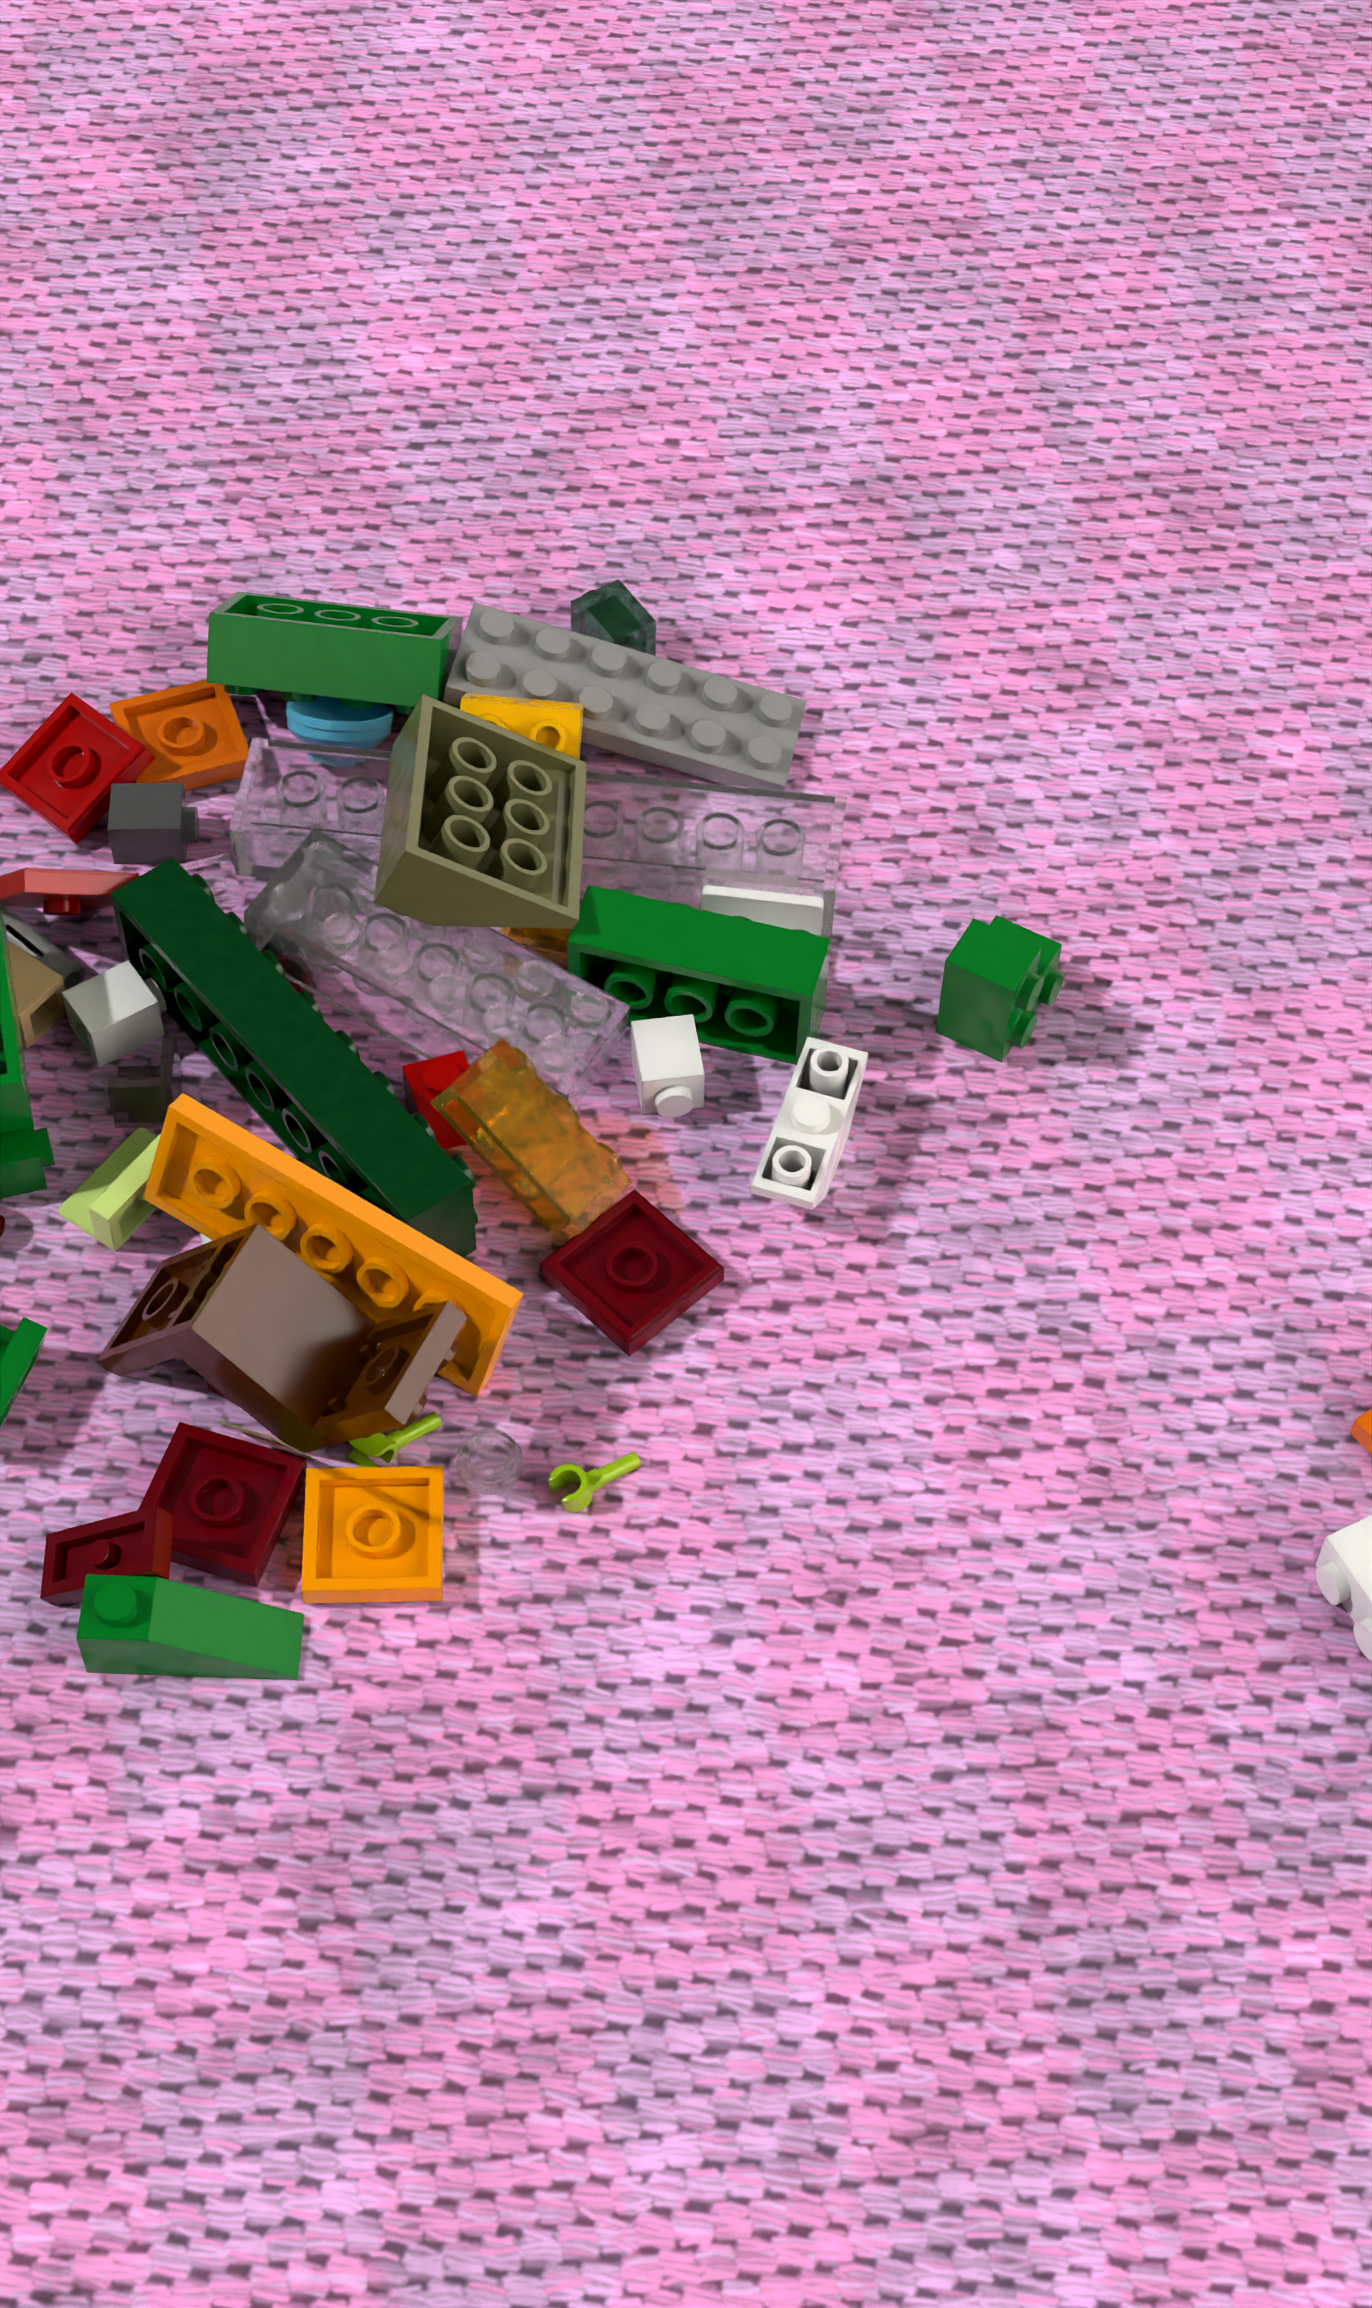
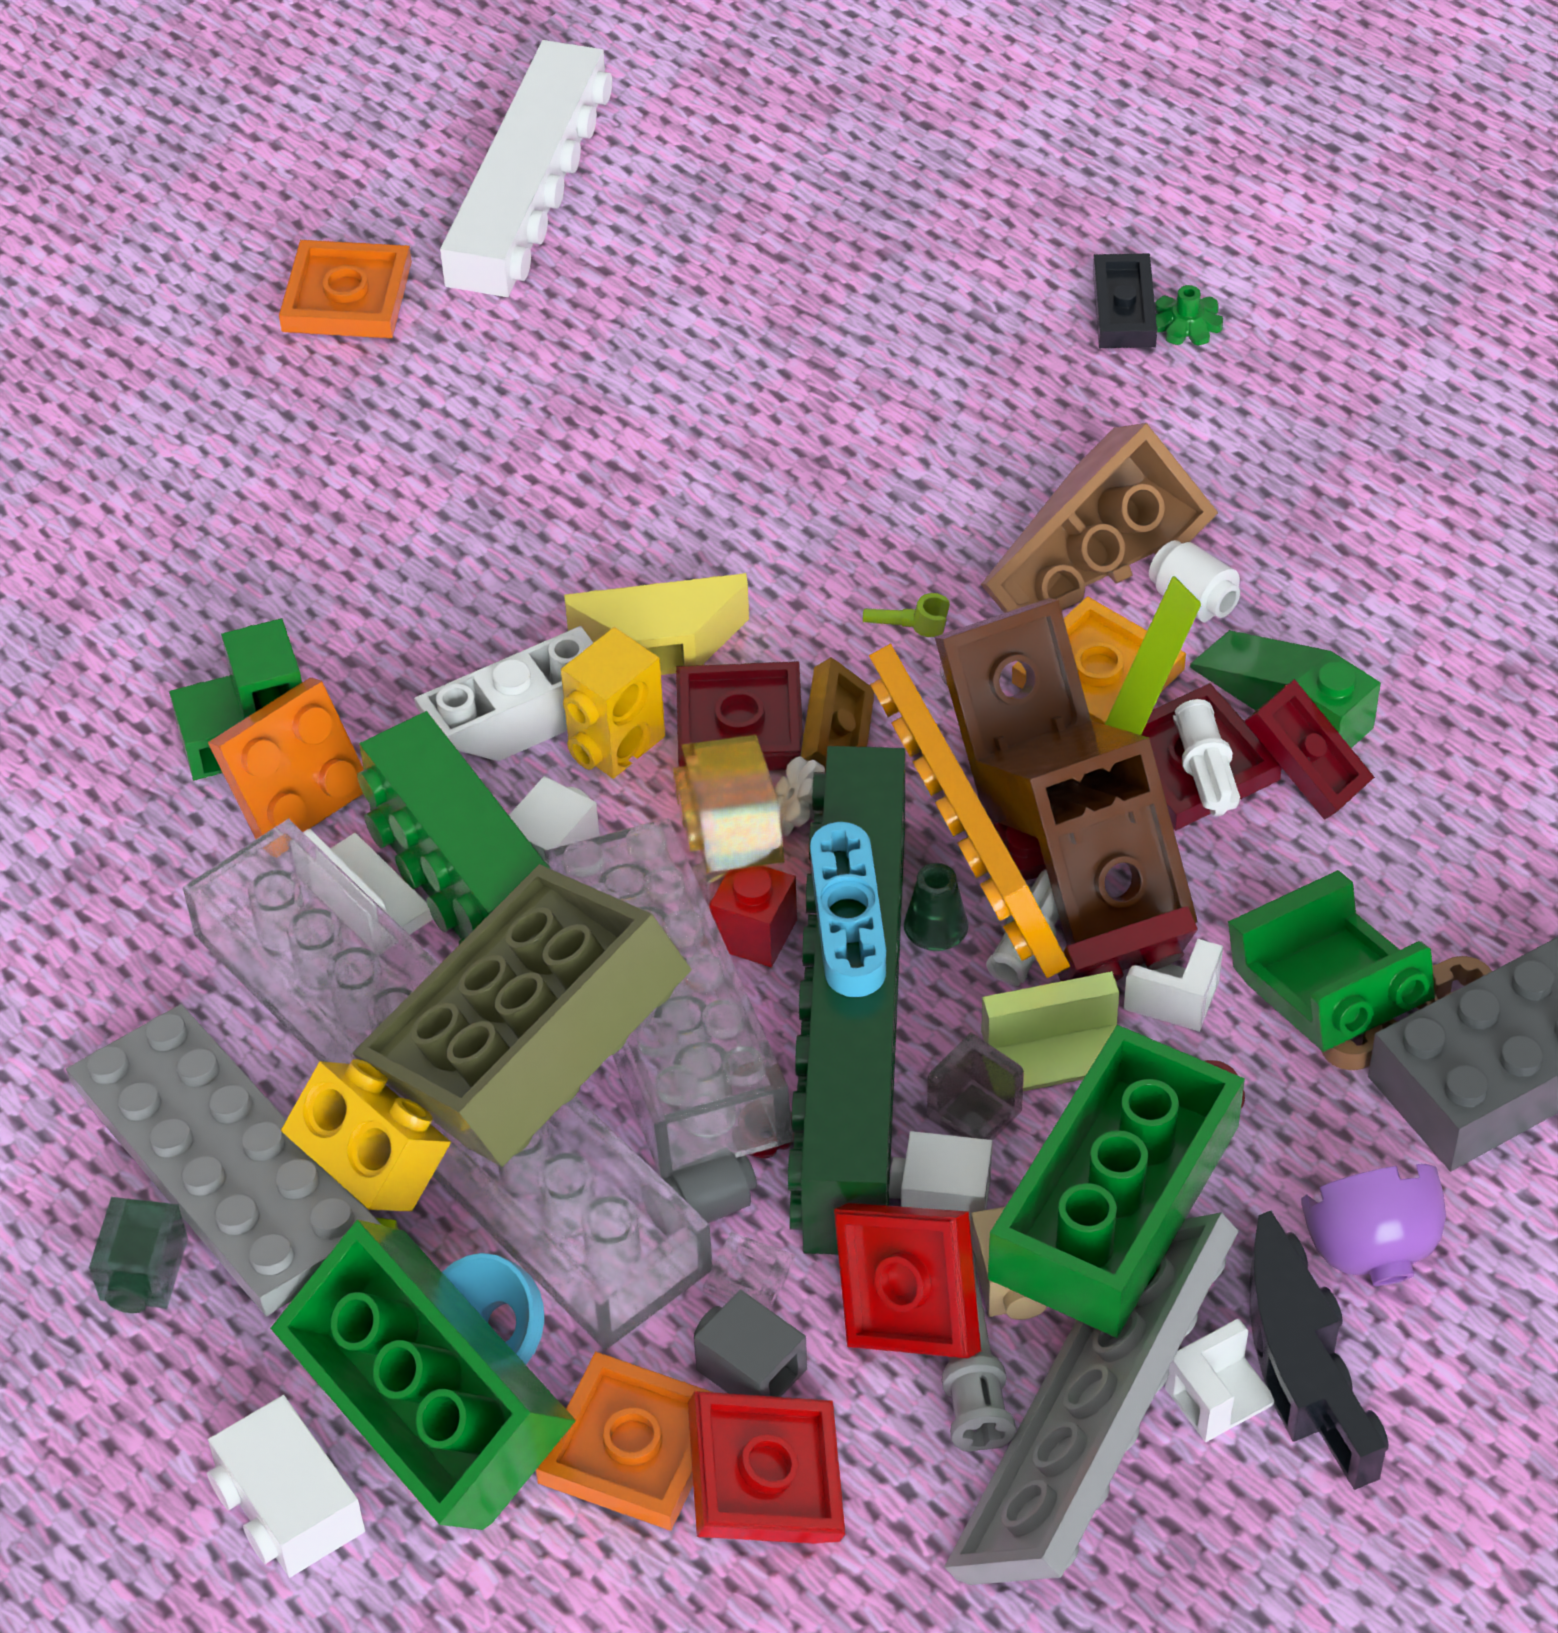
camera: 135 degrees left, 5 degrees down
none -> white brick [207,1395,365,1578]
none -> orange plate [208,677,363,854]
none -> yellow brick [561,627,665,779]
none -> light yellow slope [564,573,749,675]
none -> white plant [764,756,825,836]
none -> pearl gold plate [800,657,875,772]
none -> medium azure beam [810,822,886,997]
none -> medium nougat wedge [981,423,1218,613]
none -> dark red plate [1057,906,1198,982]
none -> black plate [1093,253,1157,348]
none -> white panel [1124,939,1223,1032]
none -> white brick [1149,540,1240,623]
none -> green plant [1155,285,1223,346]
none -> white axle [1173,699,1240,816]

